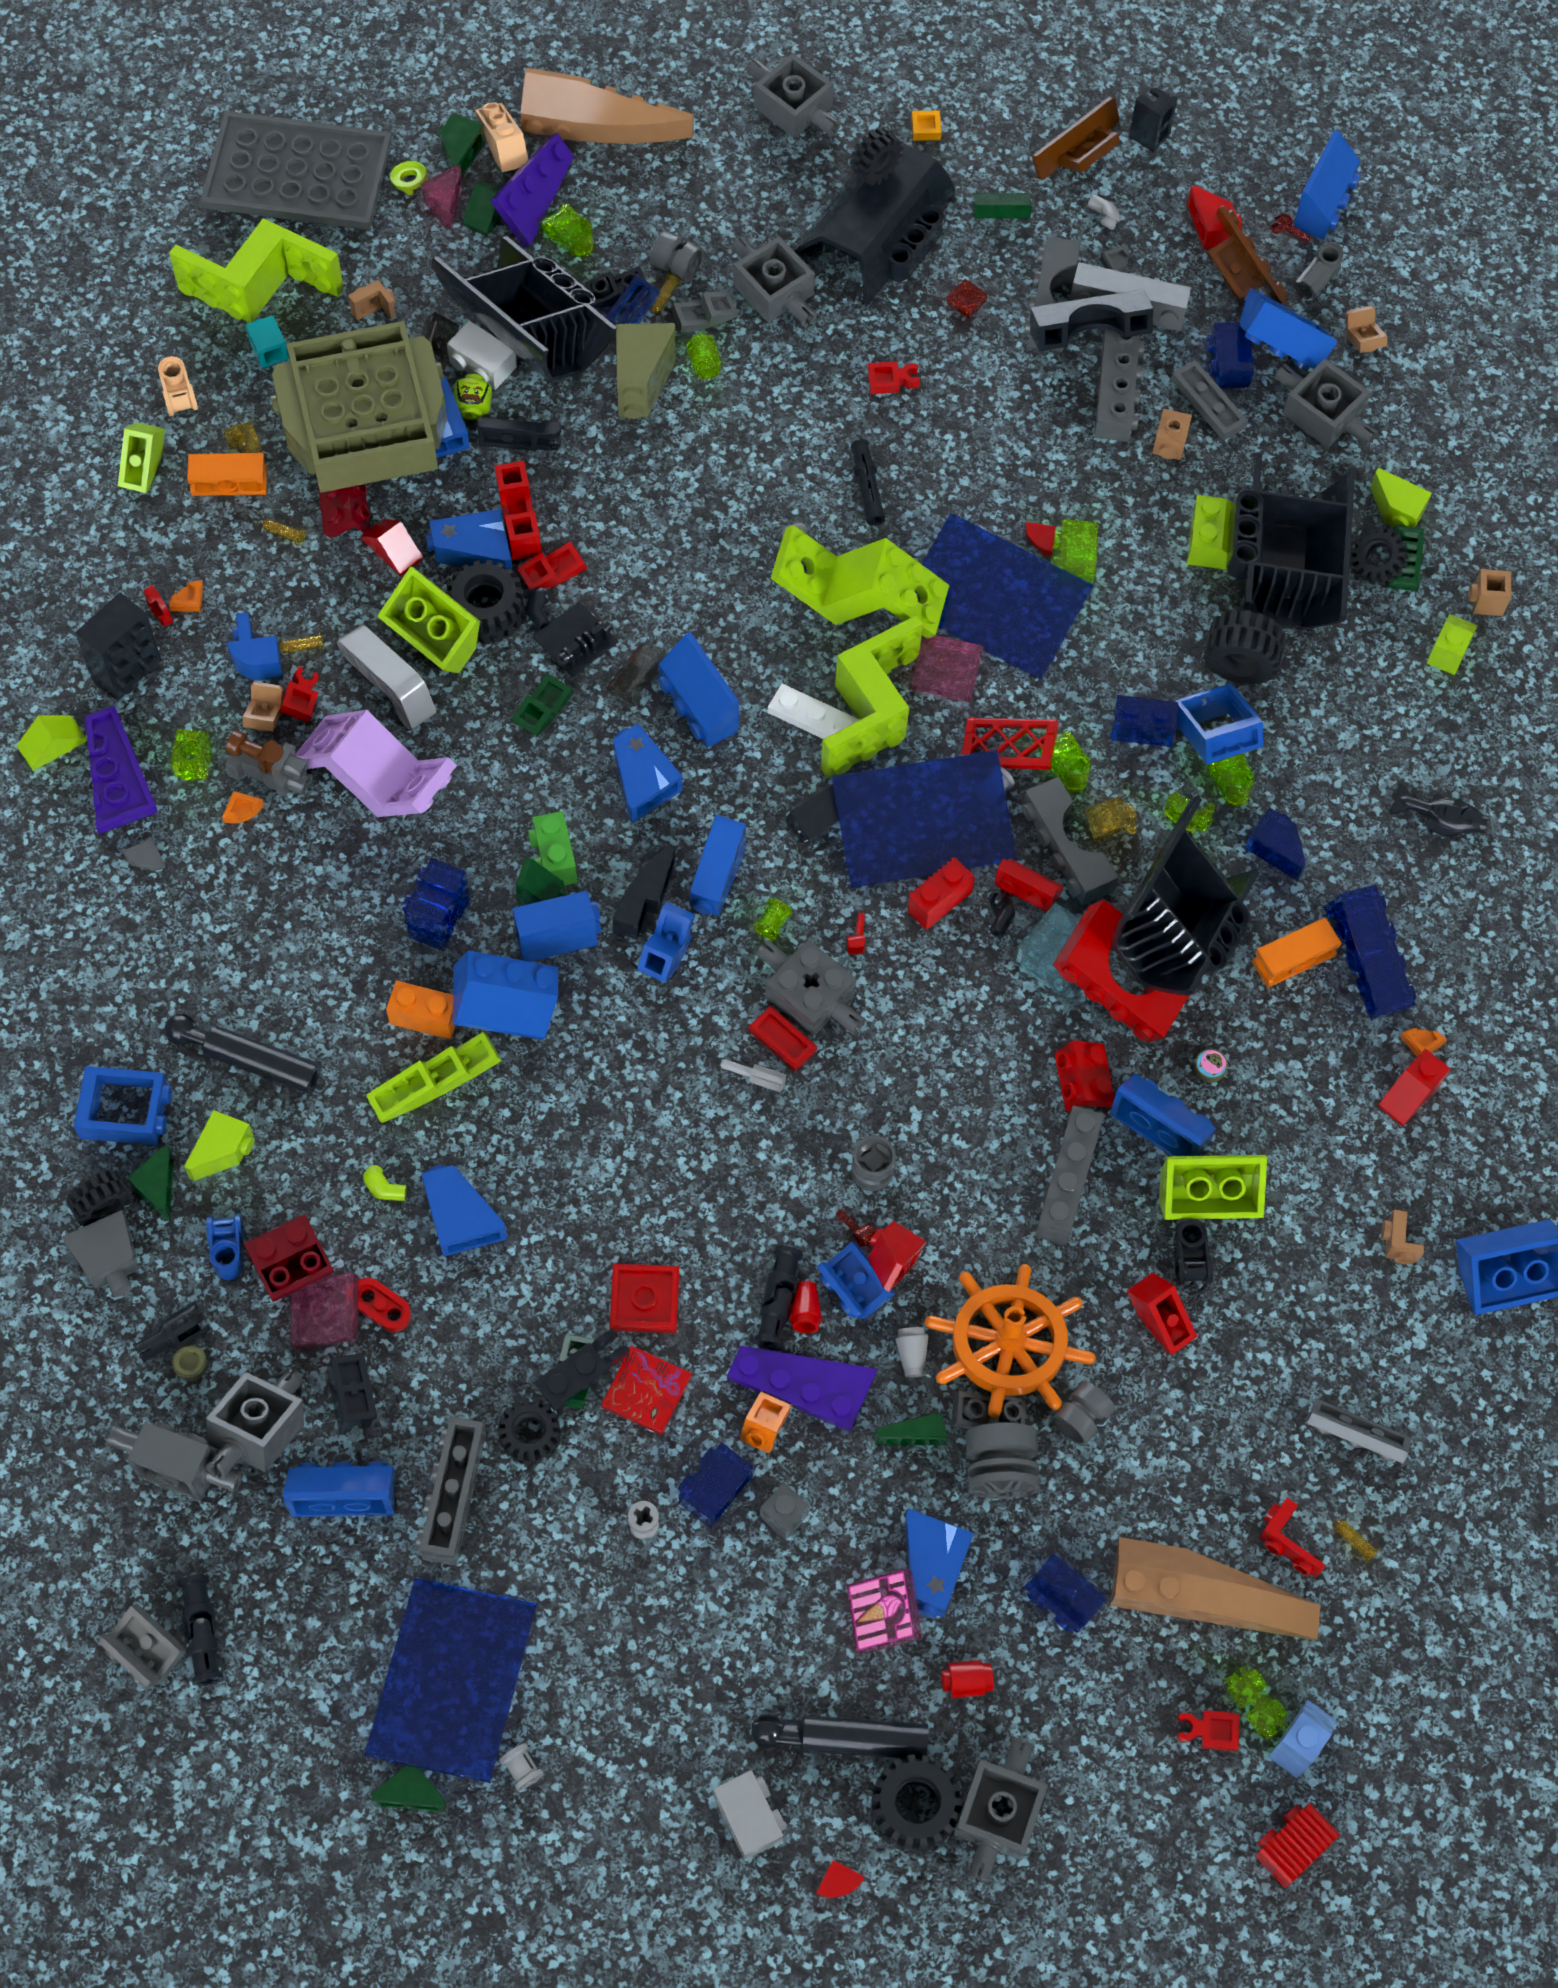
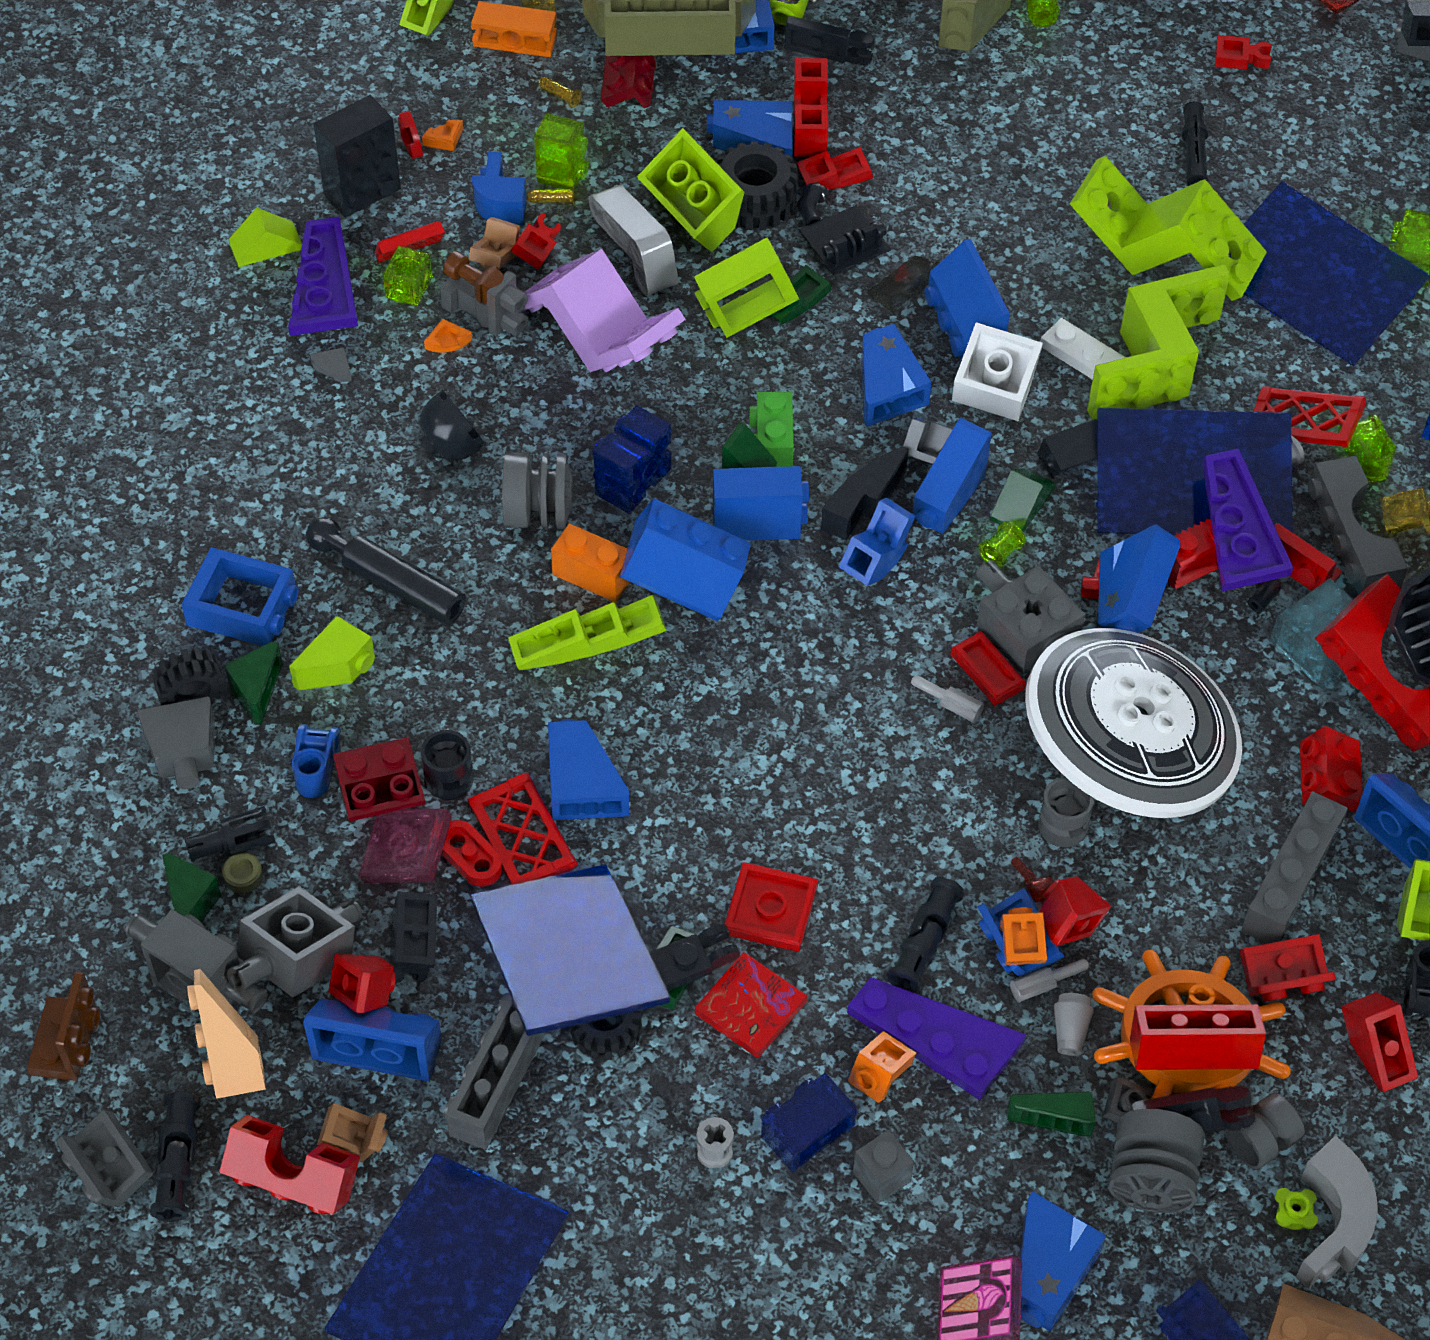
camera: 15 degrees right, 10 degrees down
slope [361,519,423,577] -> none
lime arm [363,1165,407,1201] -> none
red cone [789,1281,822,1334] -> none
clear pink tile [911,635,984,703] -> none
red tile [1025,522,1056,557] -> none
none -> reddish brown bracket [27,972,100,1081]
none -> dark green slope [162,853,221,923]
none -> light nougat slope [187,969,265,1099]
none -> arch [219,1114,360,1215]
none -> medium nougat bracket [317,1103,388,1162]
none -> red slope [328,953,396,1013]
none -> red tile [374,221,445,263]
none -> black cylinder [419,390,486,461]
none -> black wheel [421,730,474,800]
none -> red window [467,773,578,893]
none -> clear blue piece [470,864,670,1036]
none -> dark grey wheel [502,452,573,529]
none -> clear neon green brick [534,113,589,192]
none -> lime window [694,237,799,338]
none -> panel [903,417,953,464]
none -> white slope [952,323,1043,421]
none -> slope [990,468,1057,535]
none -> orange bracket [1000,907,1047,965]
none -> light grey axle [1010,959,1089,1003]
none -> dish [1025,628,1242,818]
none -> blue slope [1098,524,1180,633]
none -> red brick [1130,1004,1266,1070]
none -> black hinge [1132,1085,1256,1133]
none -> dark purple wing [1202,448,1293,592]
none -> red bracket [1239,934,1336,1002]
none -> lime plate [1275,1188,1318,1230]
none -> light grey arch [1296,1136,1378,1289]

